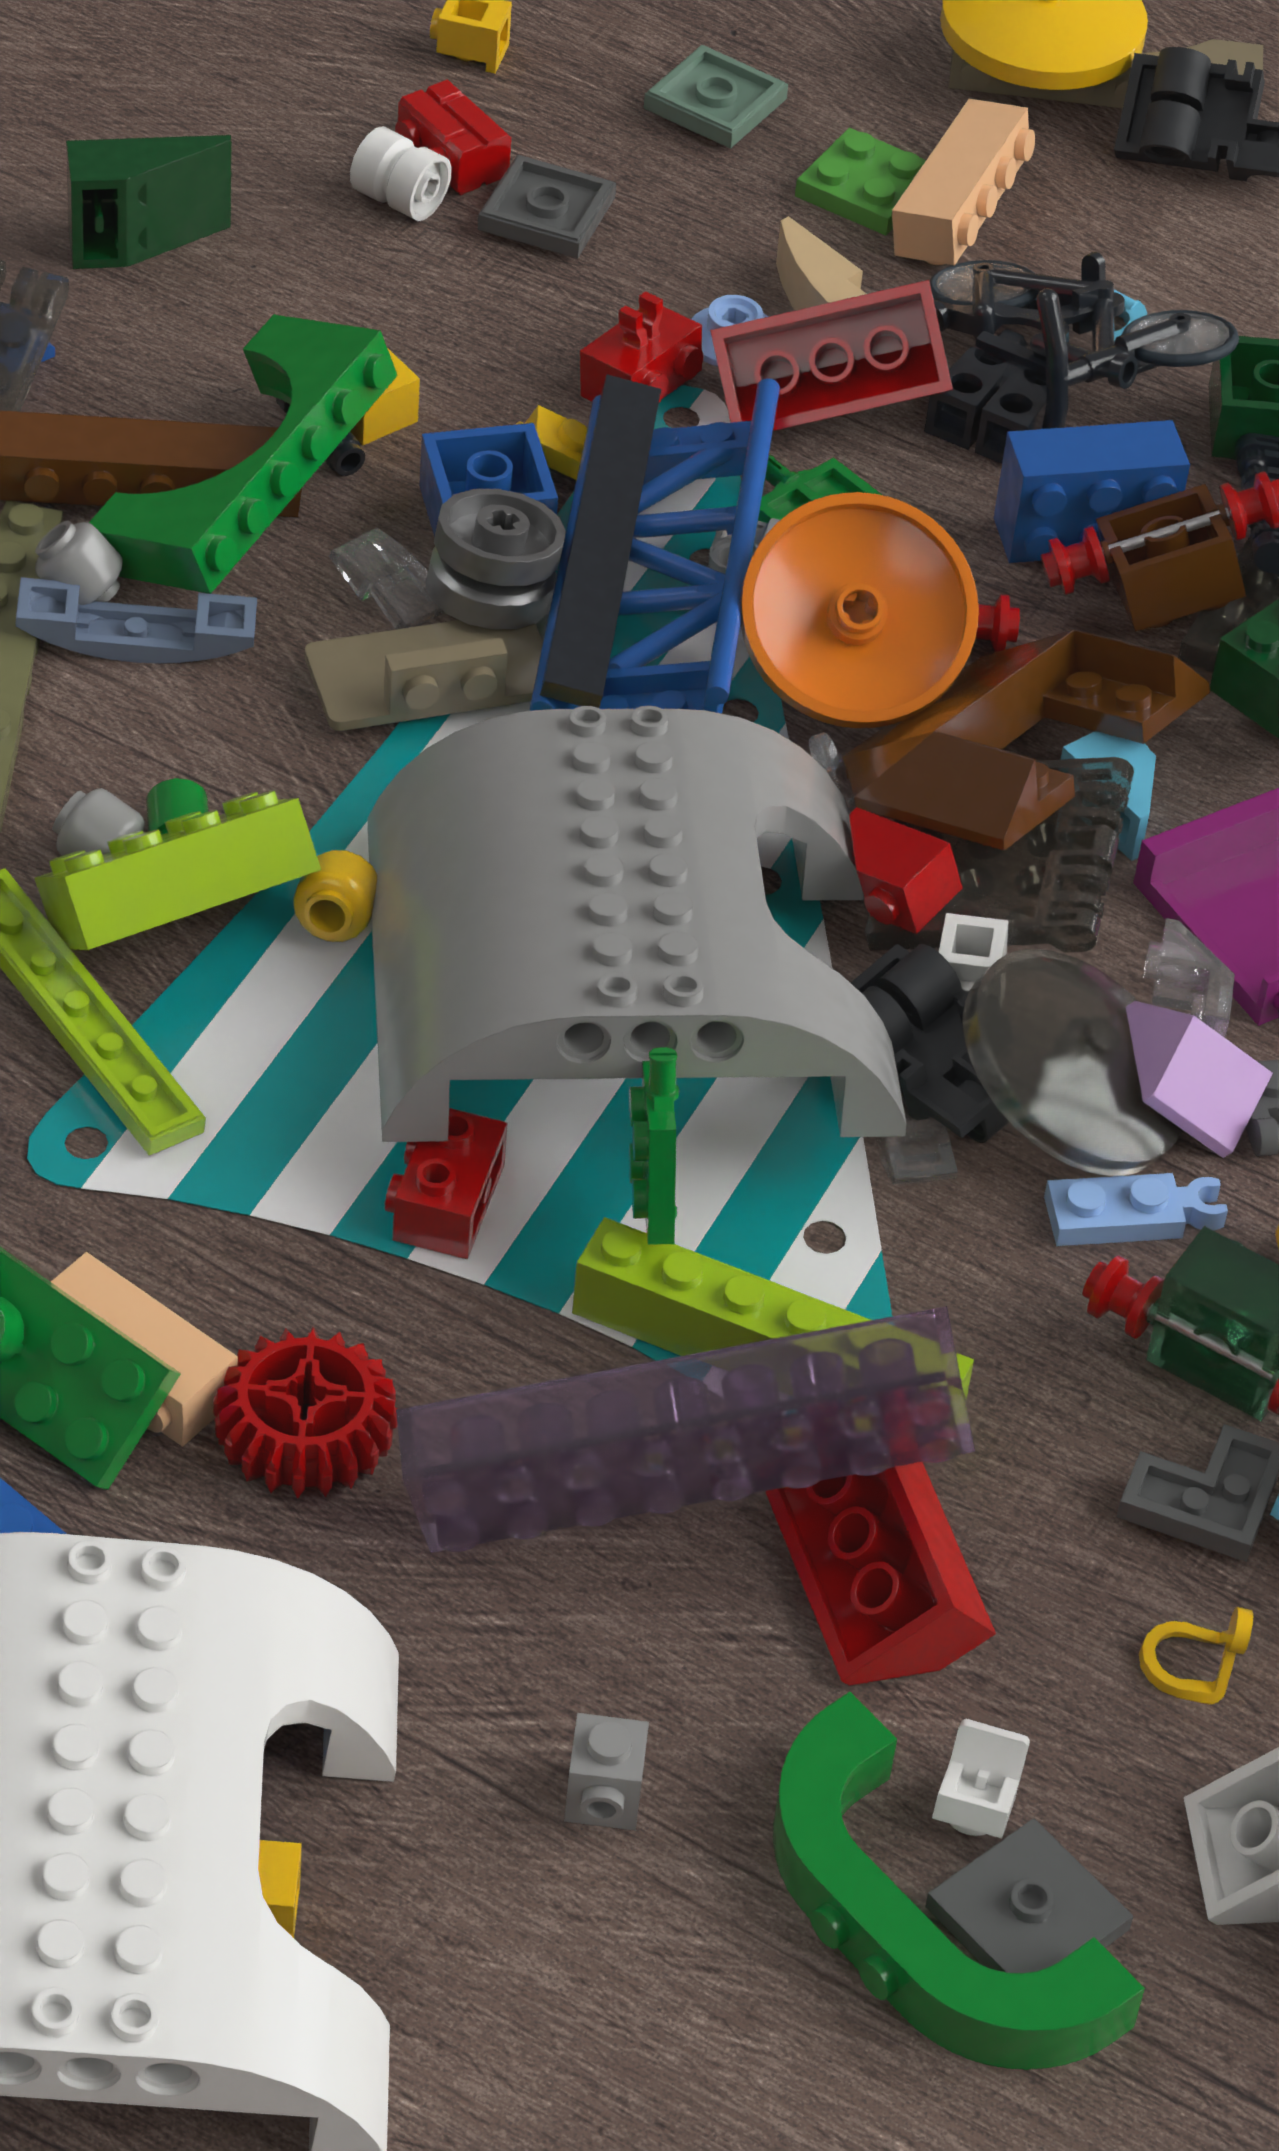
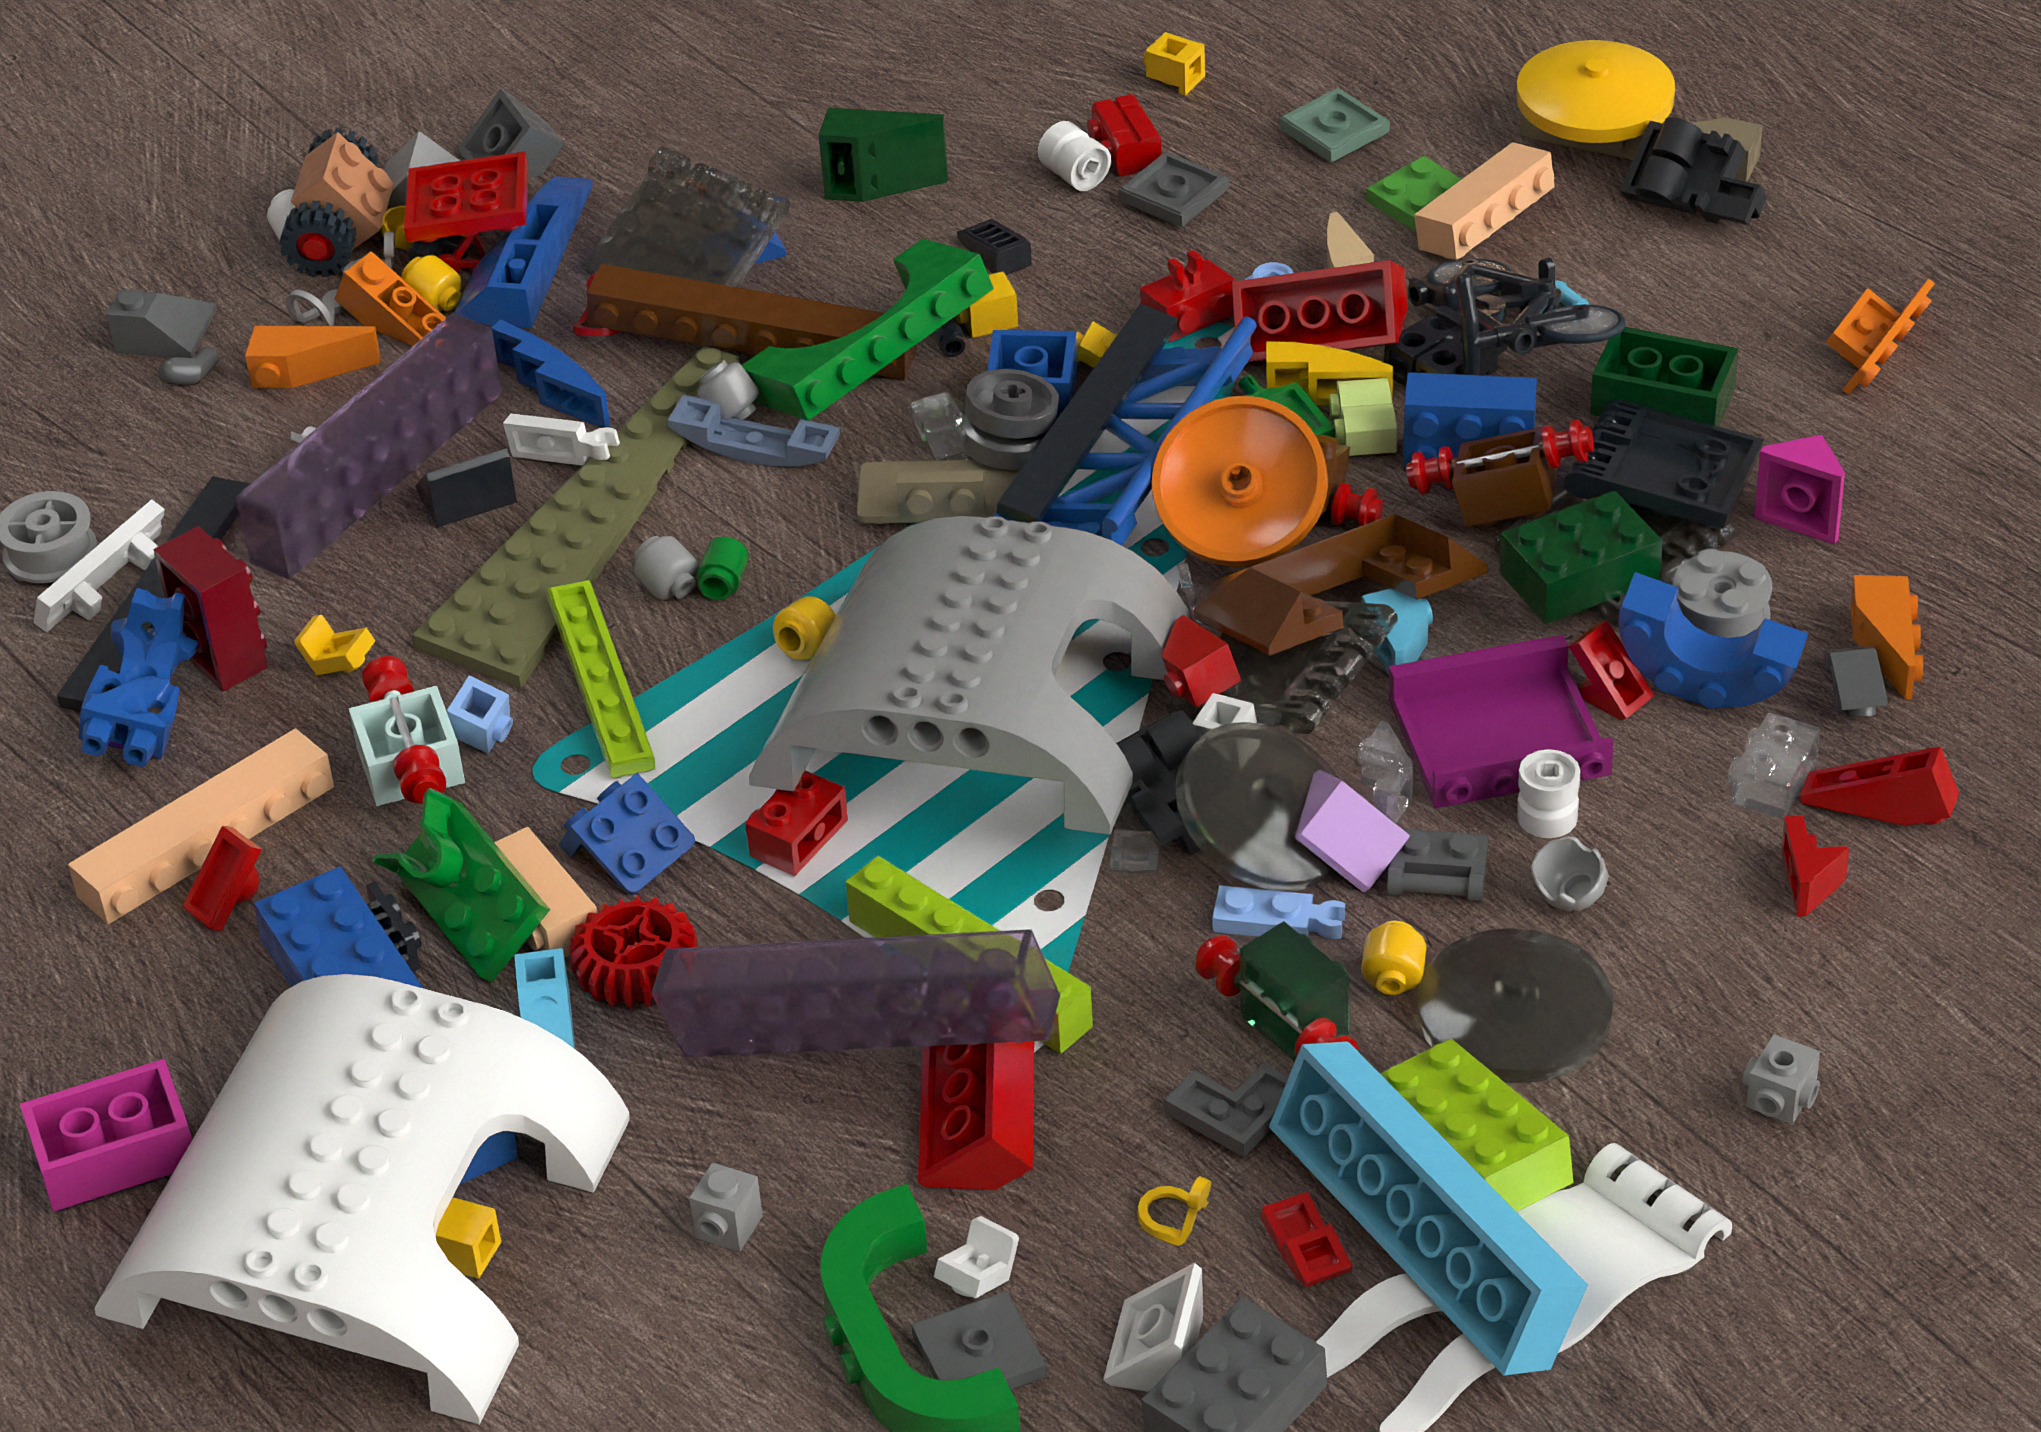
camera: 25 degrees right, 5 degrees down
lime brick [34,790,321,950] -> none
green plate [629,1047,679,1245] -> none
none -> medium azure slope [514,948,575,1049]
none -> blue bracket [558,772,695,895]
none -> black slope [957,219,1032,275]
none -> yellow slope [1266,341,1393,405]
none -> yellowish green brick [1329,378,1397,456]

